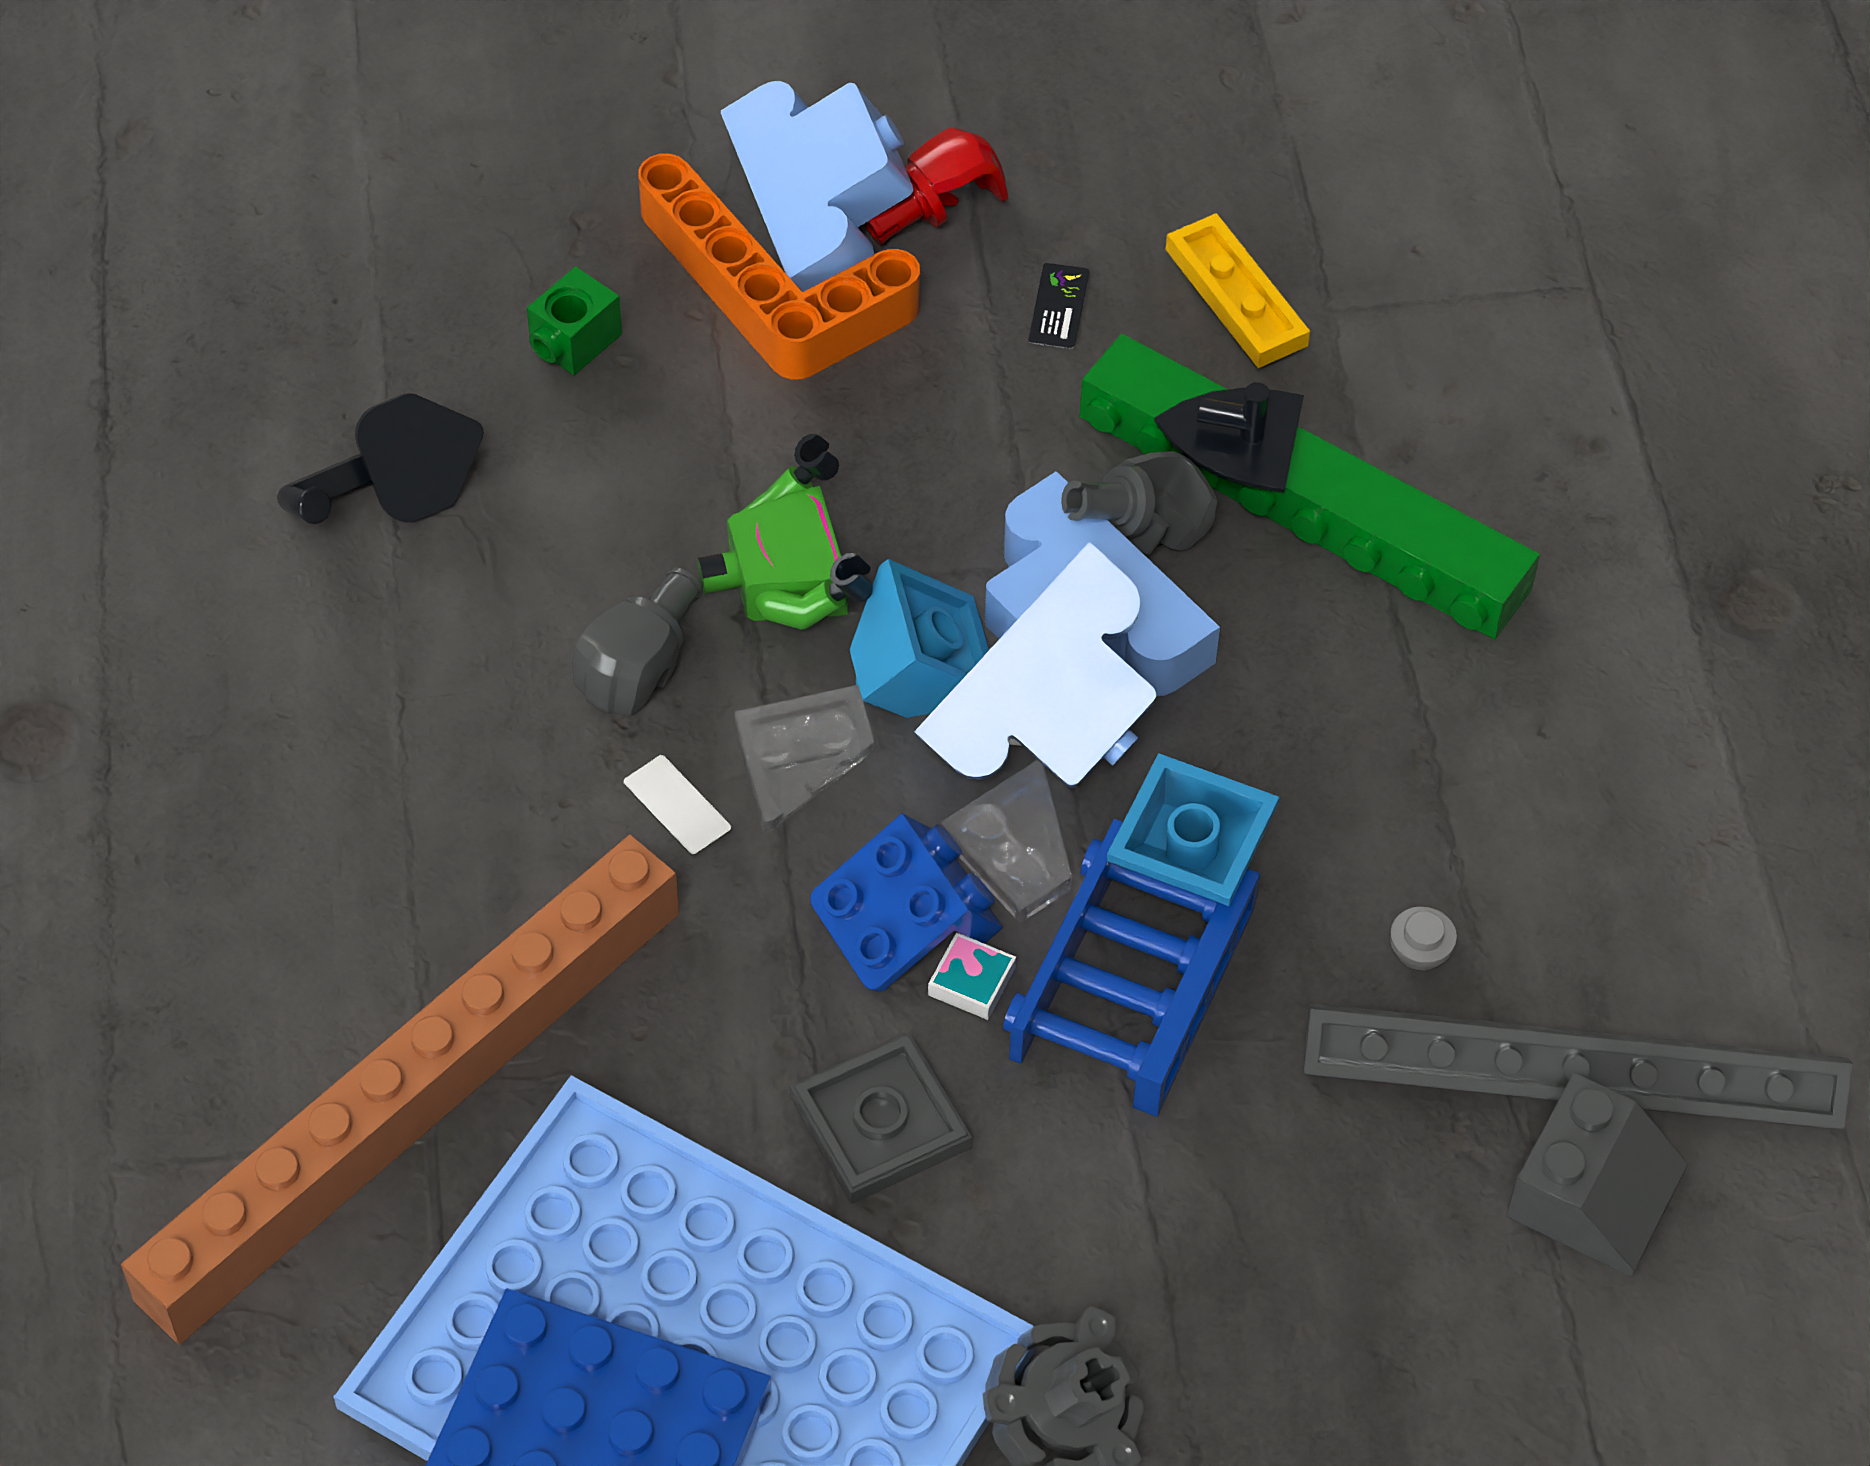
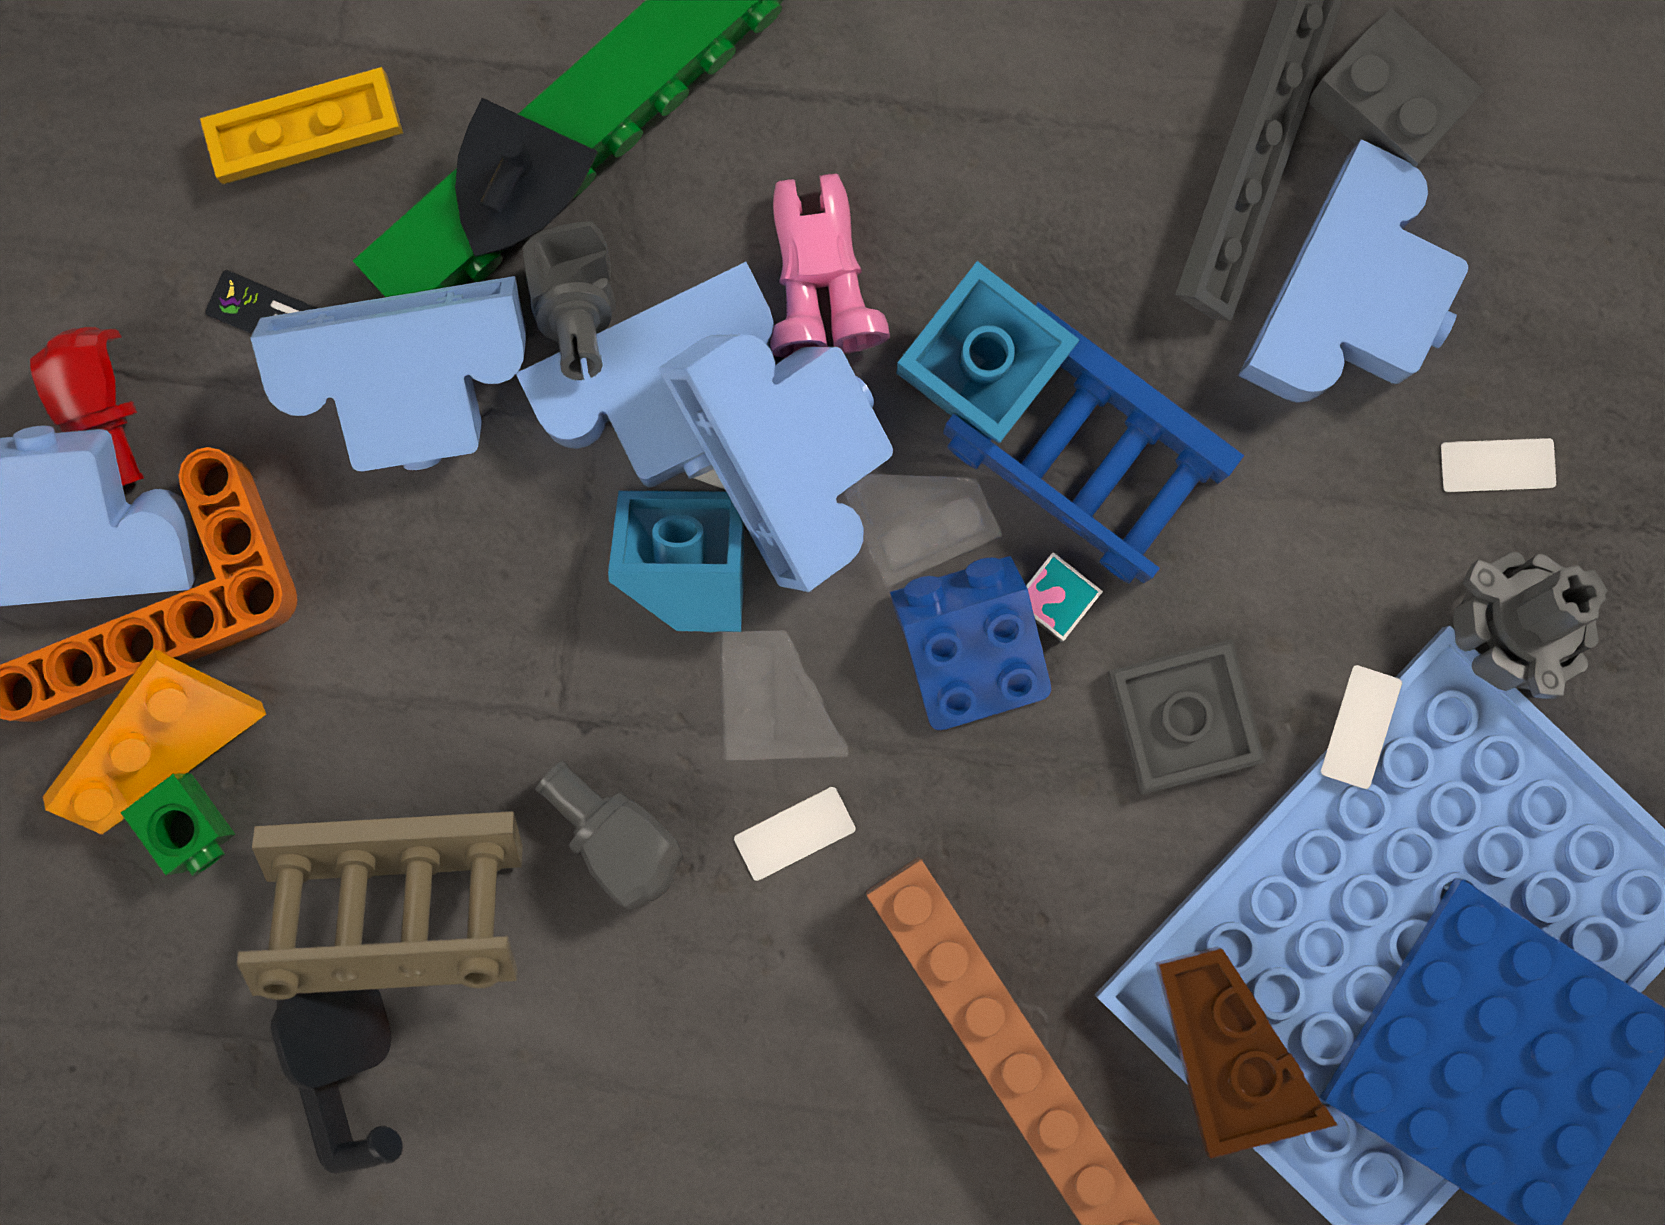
camera: 75 degrees left, 30 degrees up
bright green torso [697,434,872,630] -> none
light grey plate [1390,906,1457,971] -> none
none -> light orange wing [43,648,266,835]
none -> dark tan fence [237,811,523,1000]
none -> light blue brick [251,276,526,471]
none -> bright pink piece [770,174,890,358]
none -> reddish brown wing [1155,946,1338,1159]
none -> light blue brick [1238,139,1468,403]
none -> white sticker [1321,665,1402,789]
none -> white sticker [1441,438,1556,492]

